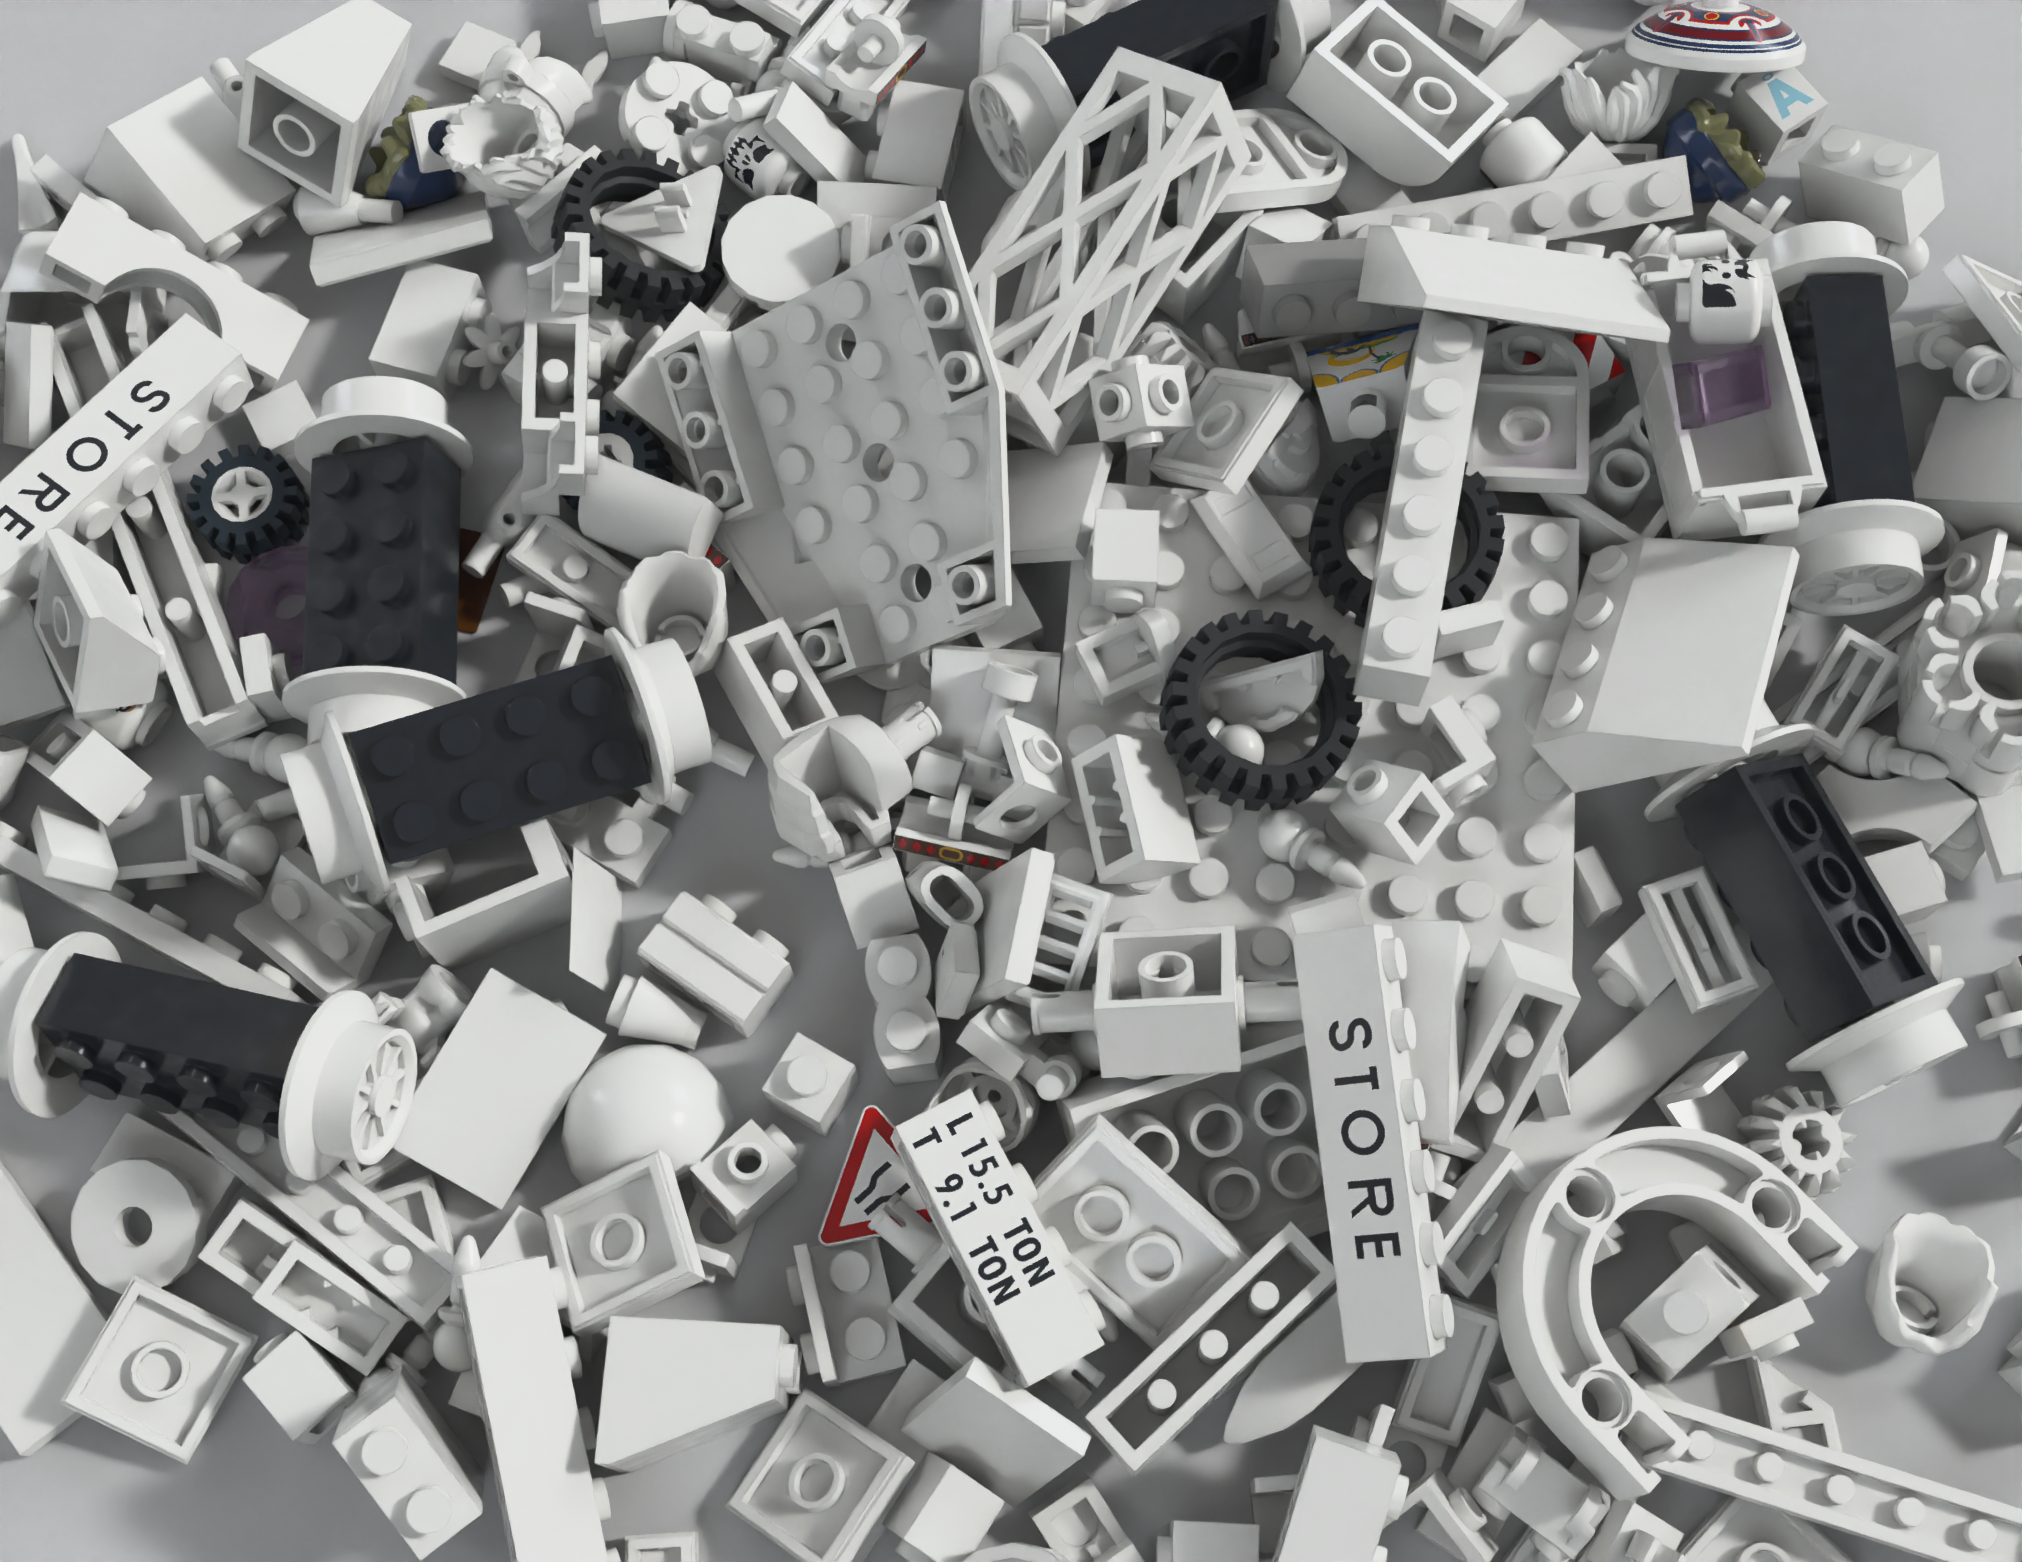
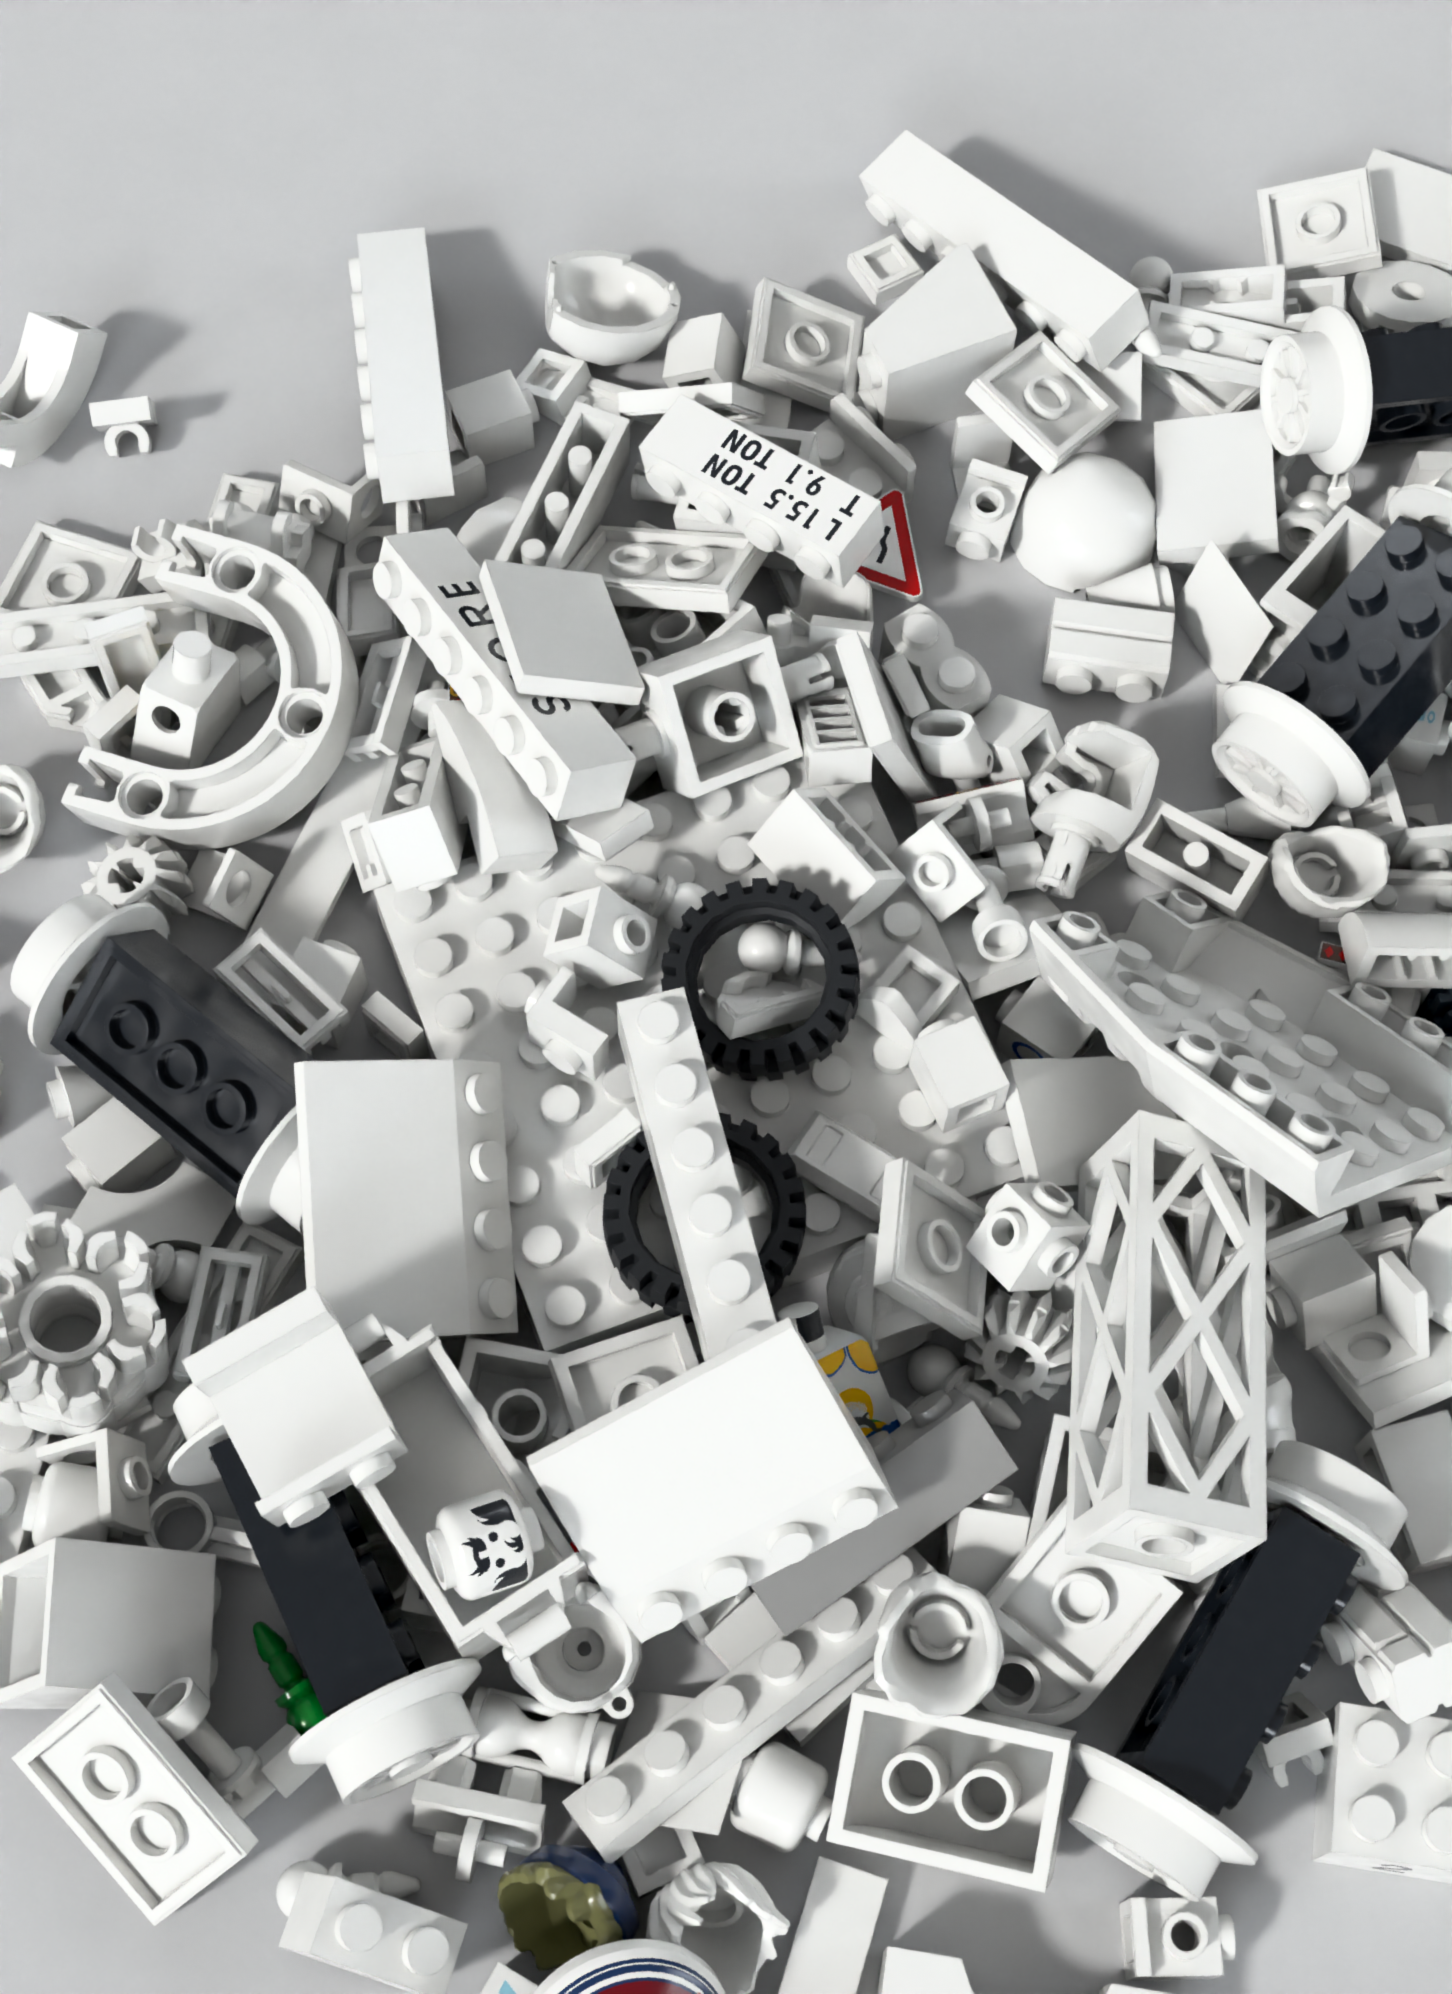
camera: 150 degrees right, 5 degrees down
white brick [242,1329,359,1446] -> none
white brick [332,1364,485,1561] -> none
white brick [762,1032,860,1138] -> none
clear purple tile [1672,345,1771,430] -> none
none -> white tile [83,605,162,698]
none -> white panel [182,1286,408,1528]
none -> white tile [479,559,645,706]
none -> white hair [874,1571,1004,1719]

